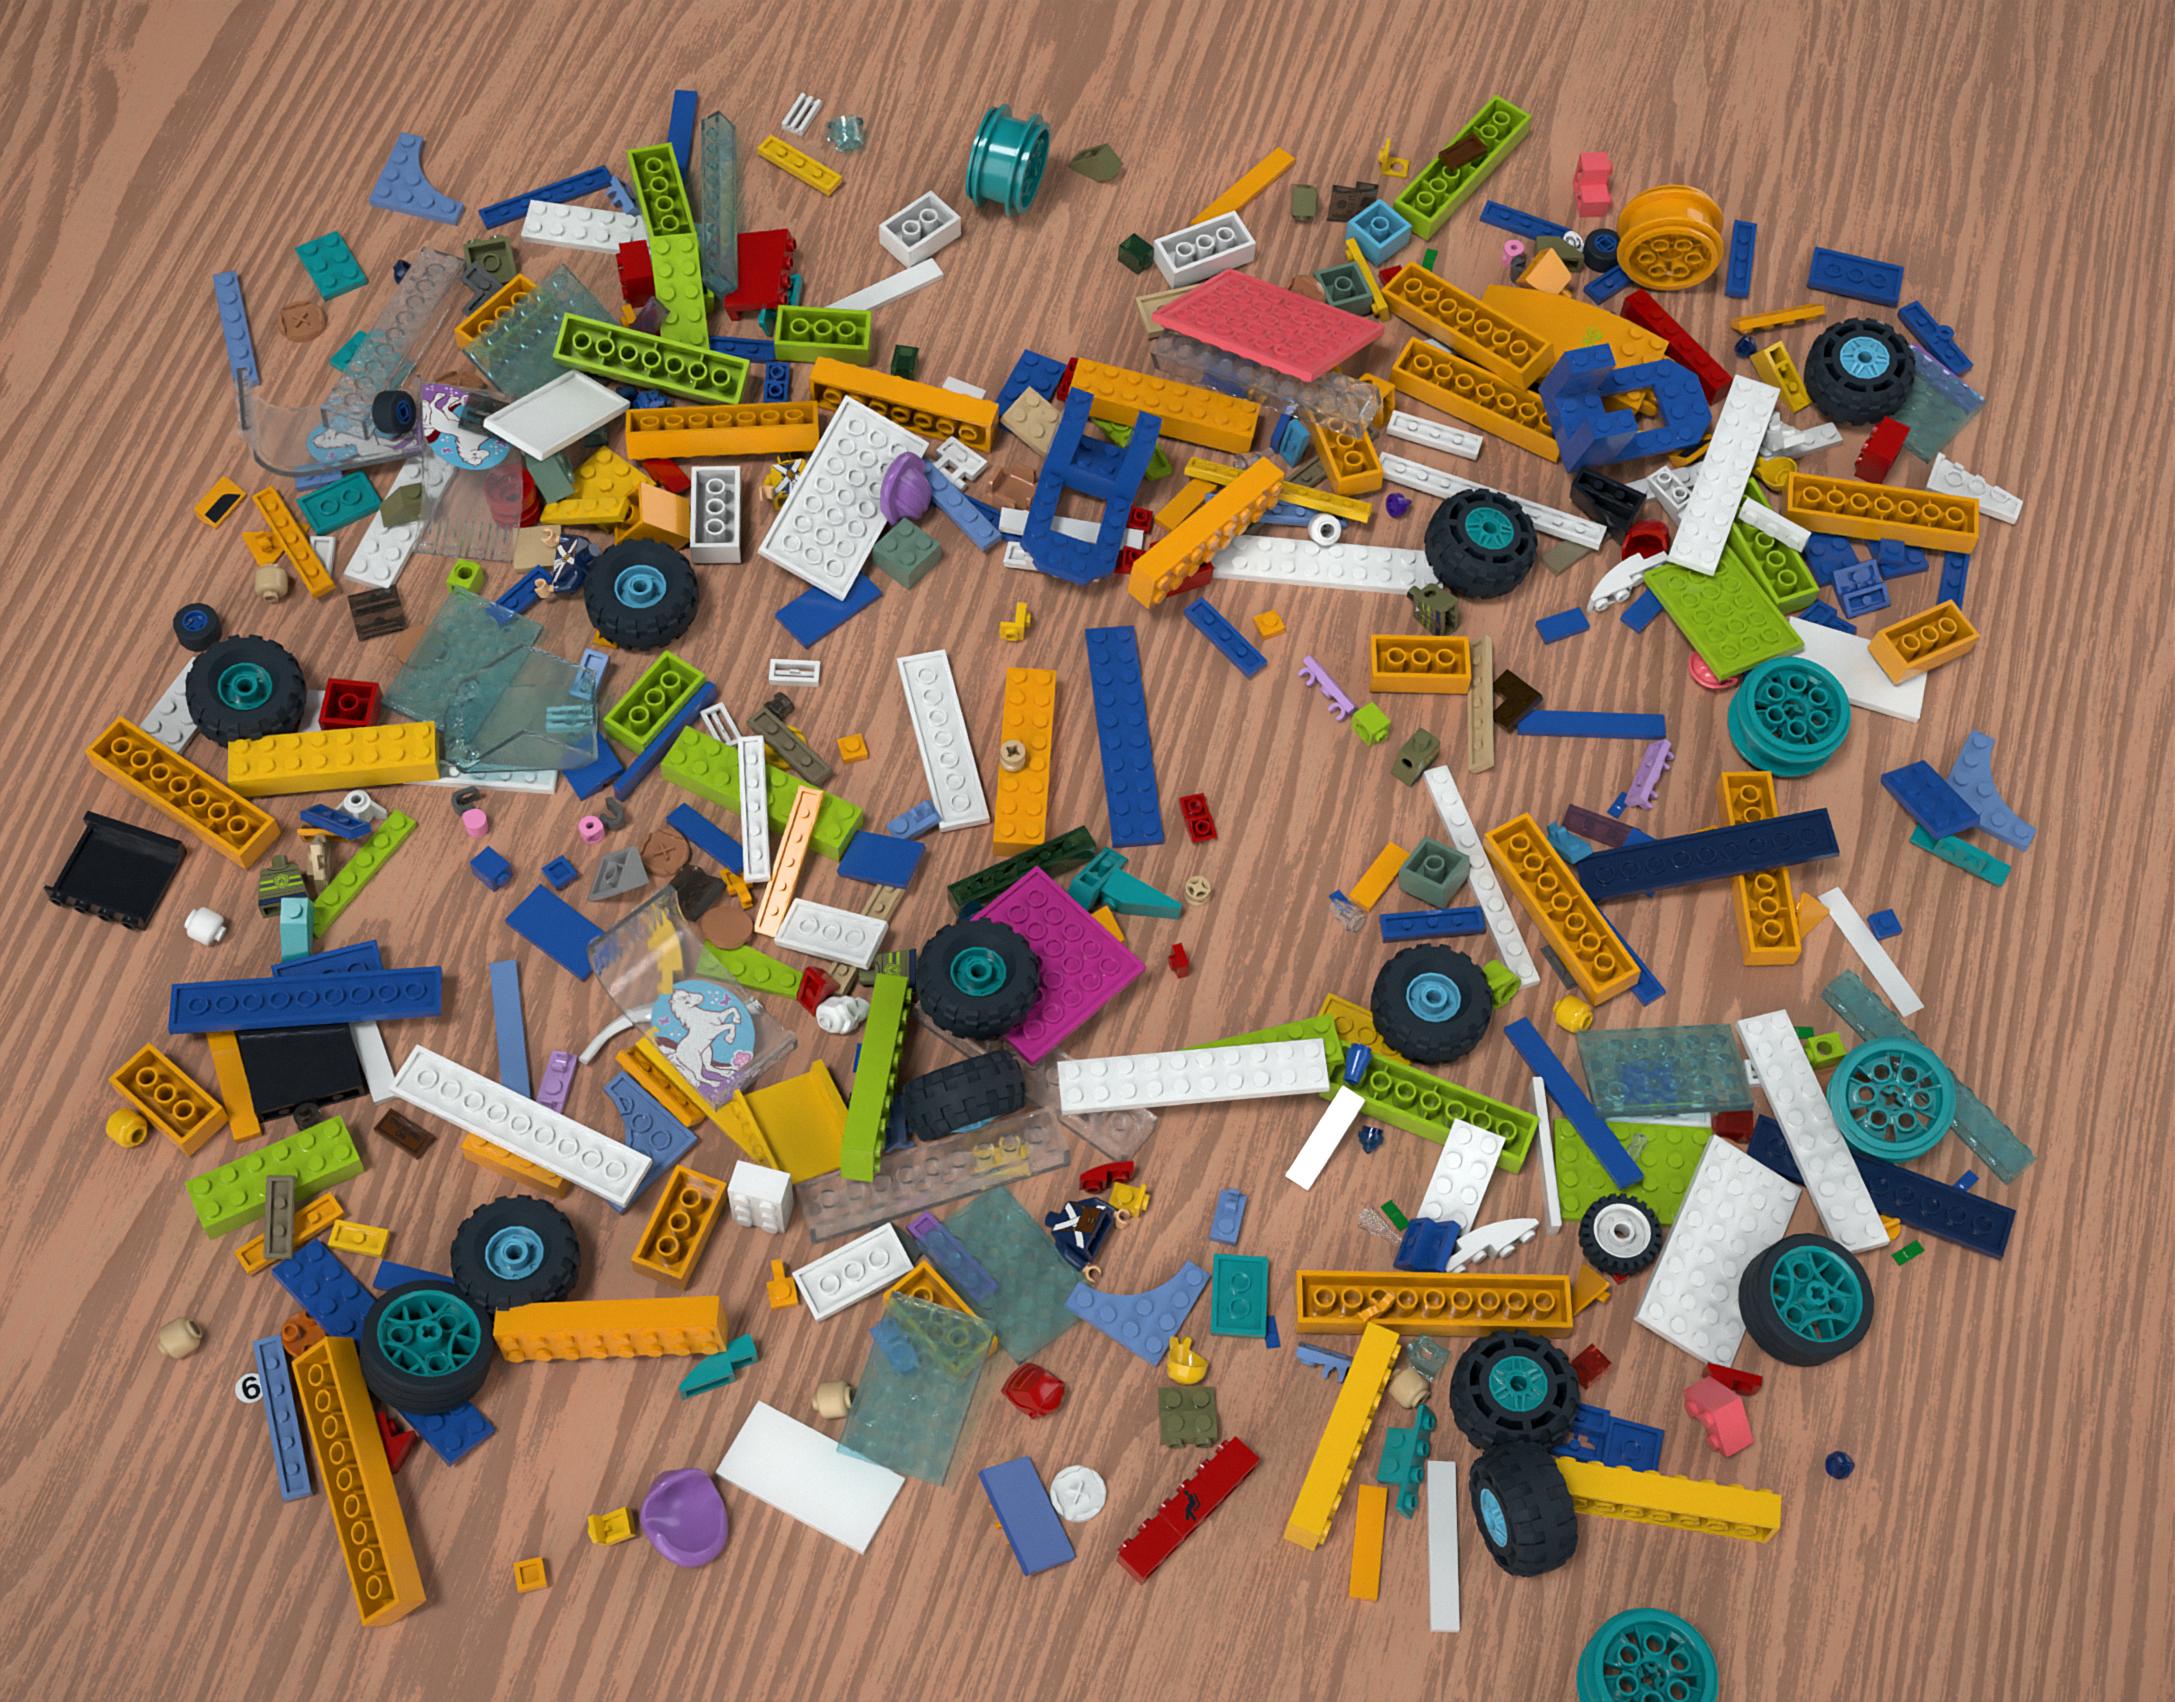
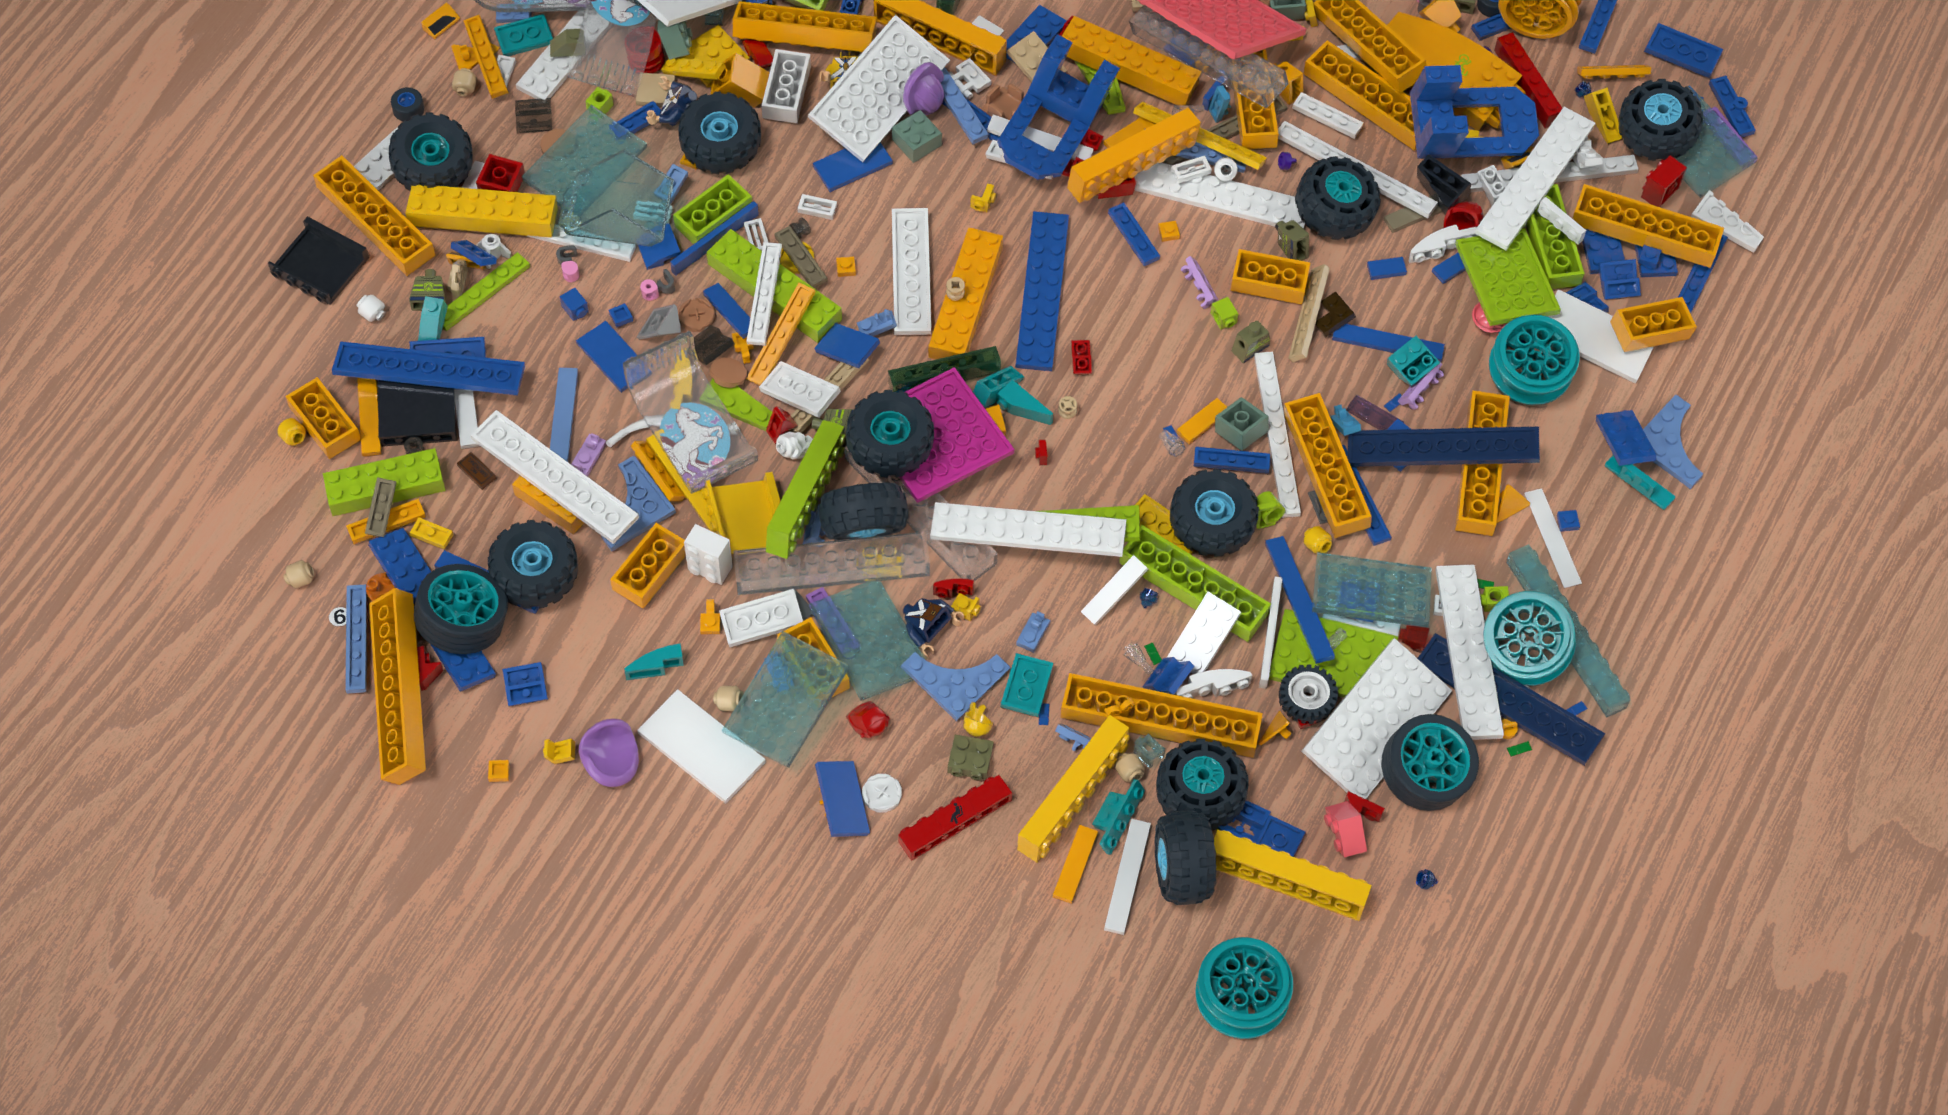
camera: 15 degrees right, 0 degrees up
light orange brick [493,1295,728,1363] -> none
blue cone [1343,1043,1372,1085] -> none
clear red brick [1570,1343,1612,1390] -> none
yellow piece [1752,457,1799,492] -> none
none -> blue slope [502,662,548,706]
none -> white tile [1171,156,1212,184]
none -> teal slope [1387,335,1440,386]

